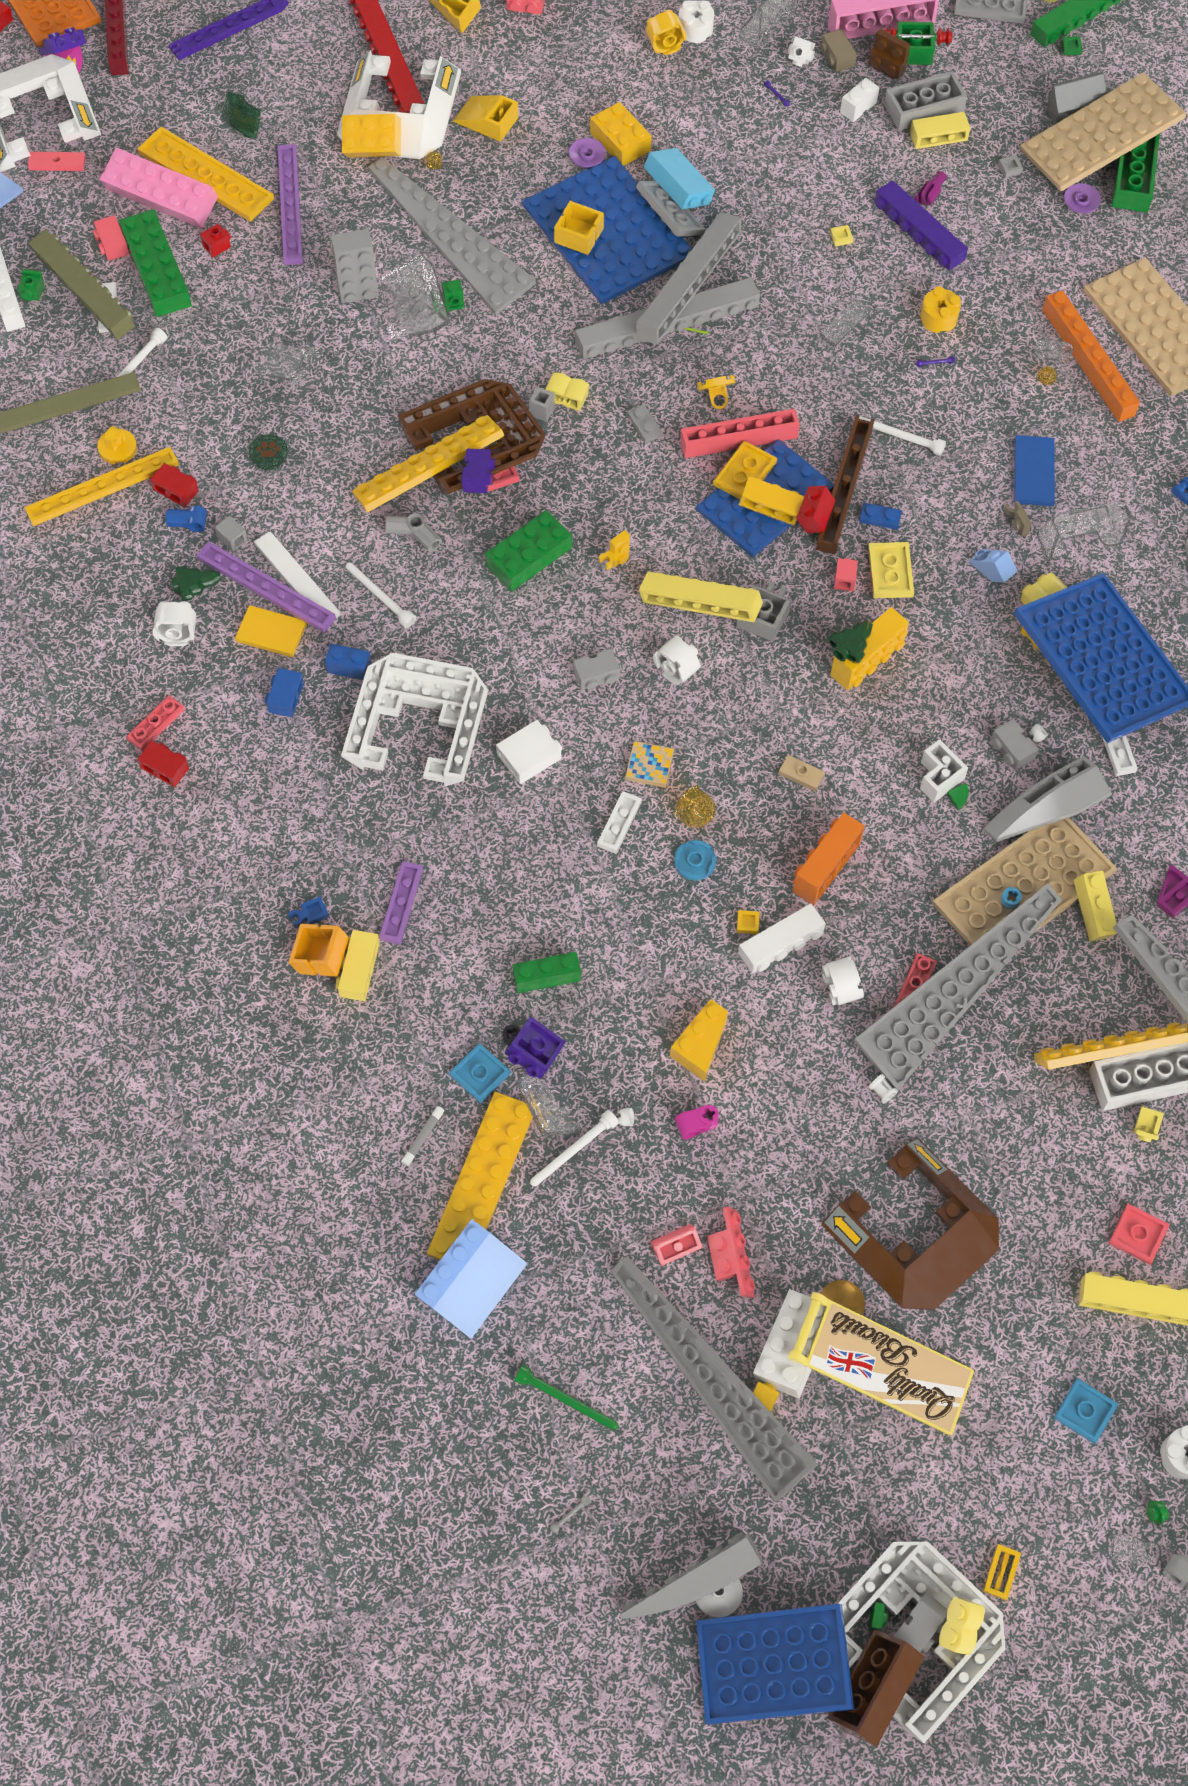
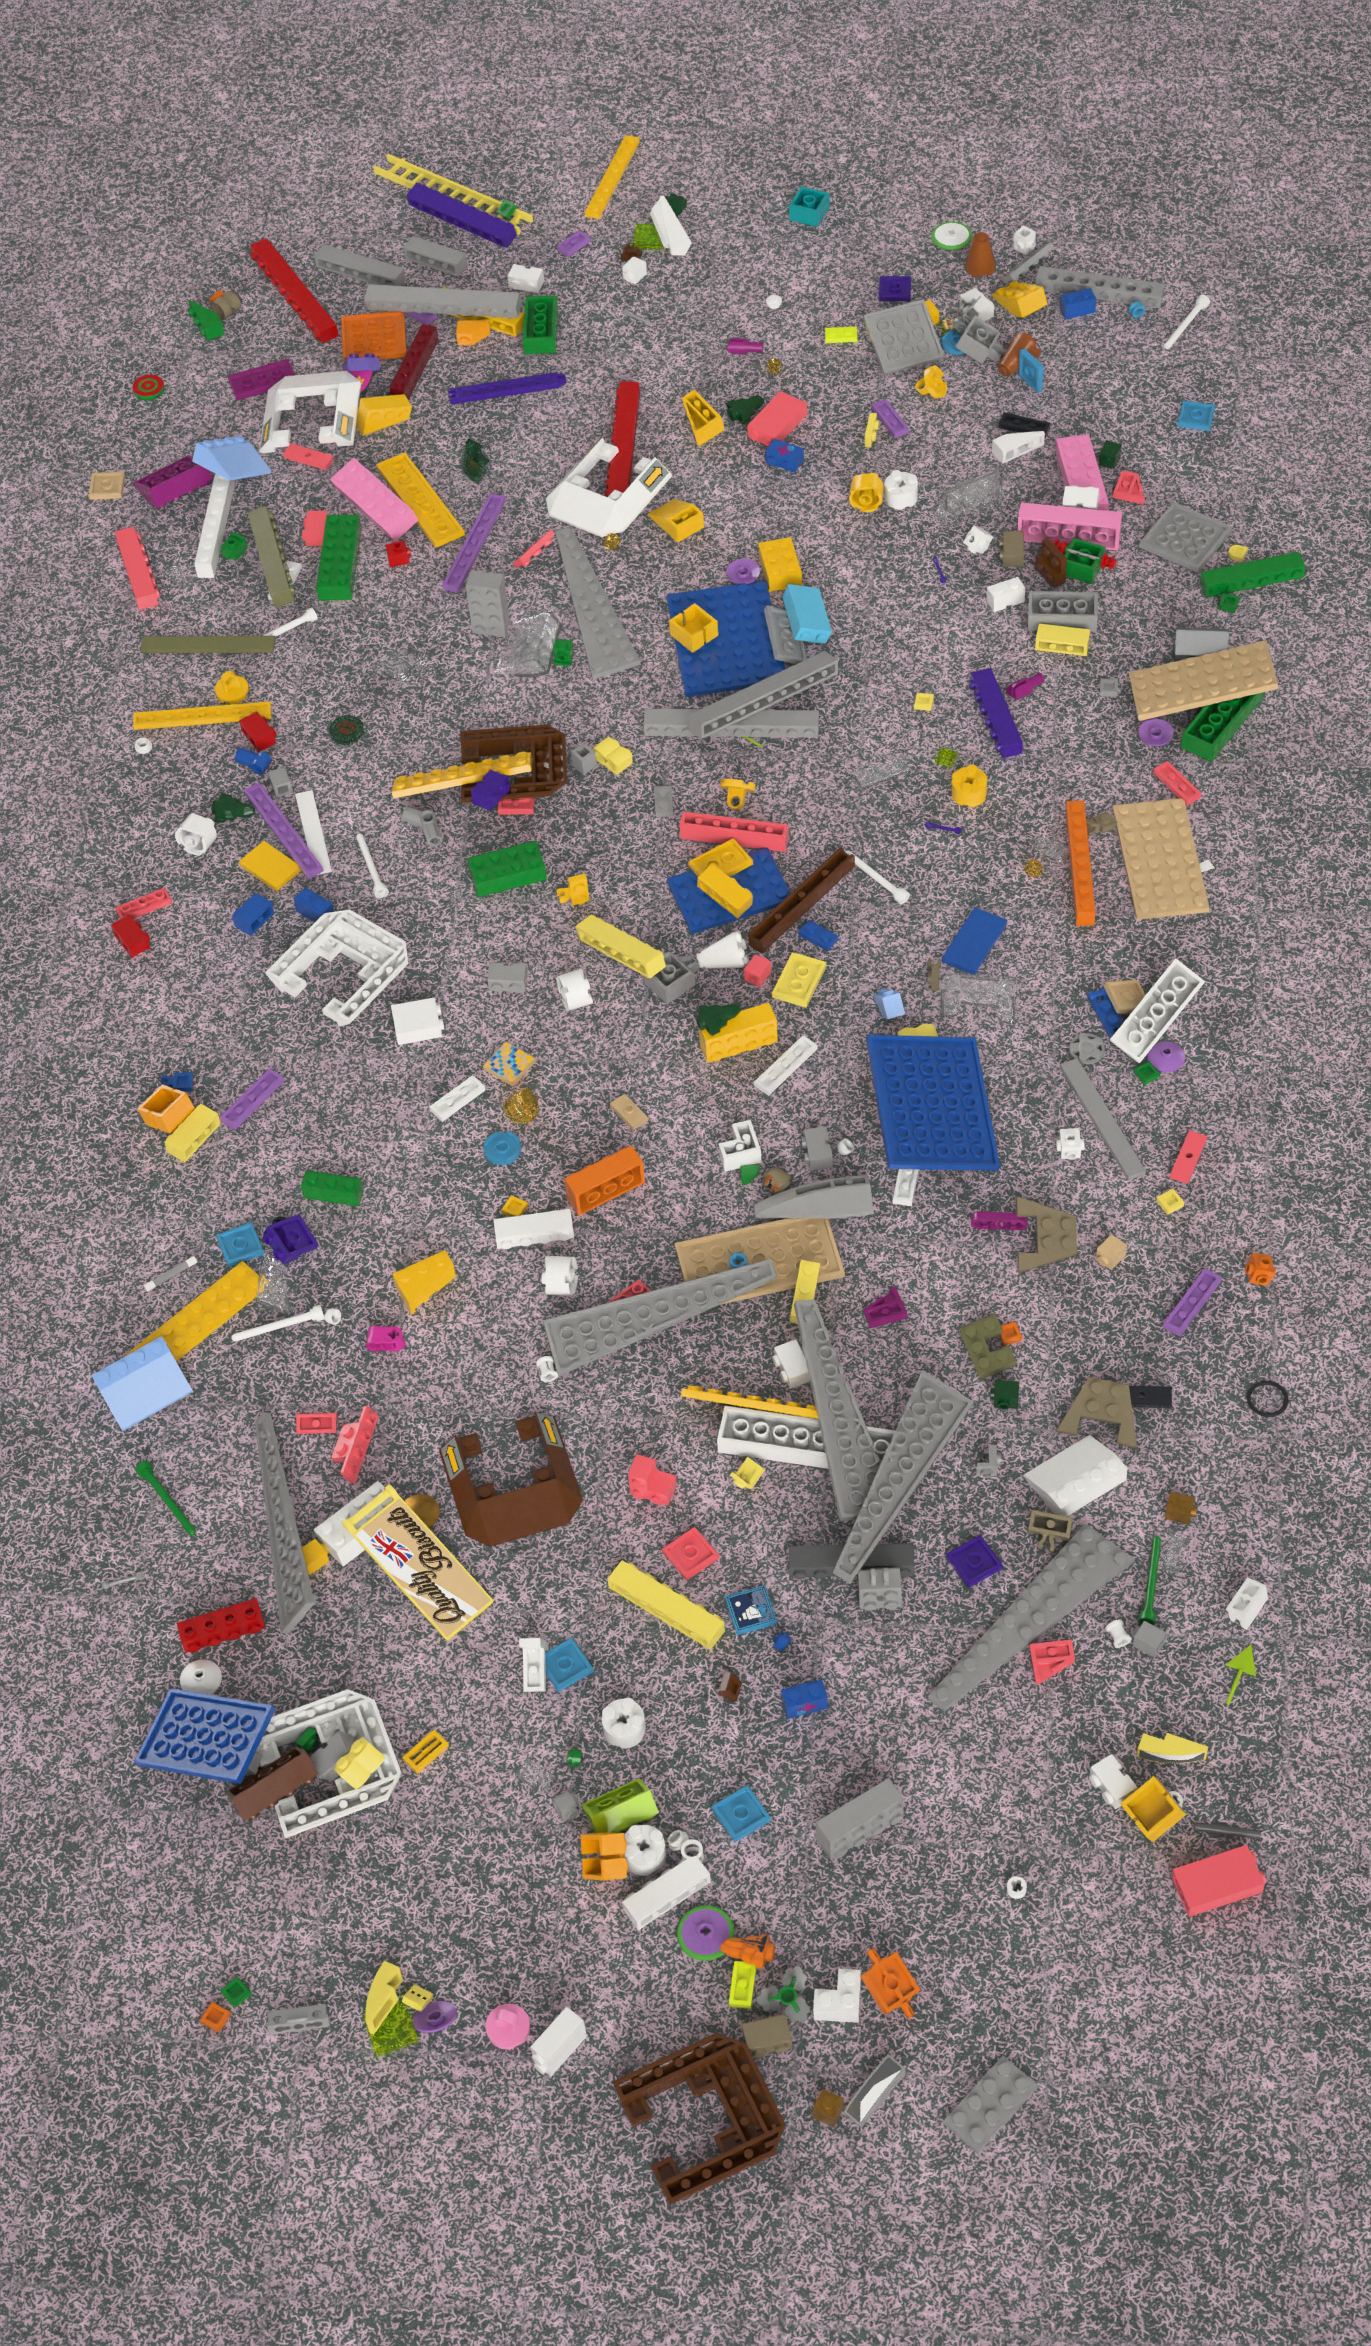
camera: 30 degrees right, 10 degrees down
yellow brick [342,114,401,158] -> none
light grey wedge [620,1532,763,1619] -> none
red brick [796,485,836,533] -> none
none -> white plate [135,737,152,754]
none -> red brick [176,1598,266,1653]
none -> yellow wedge [356,394,412,436]
none -> coral tile [512,530,555,568]
none -> white bracket [519,1638,549,1692]
none -> coral brick [628,1454,677,1506]
none -> white cone [697,931,750,968]
none -> white plate [754,1036,817,1096]
none -> dark tan head [763,1167,792,1195]
none -> blue brick [765,439,804,472]
none -> white brick [772,1340,810,1389]
none -> clear neon green tile [935,747,958,768]
none -> dark tan plate [1086,812,1118,835]
none -> coral plate [1153,761,1201,806]

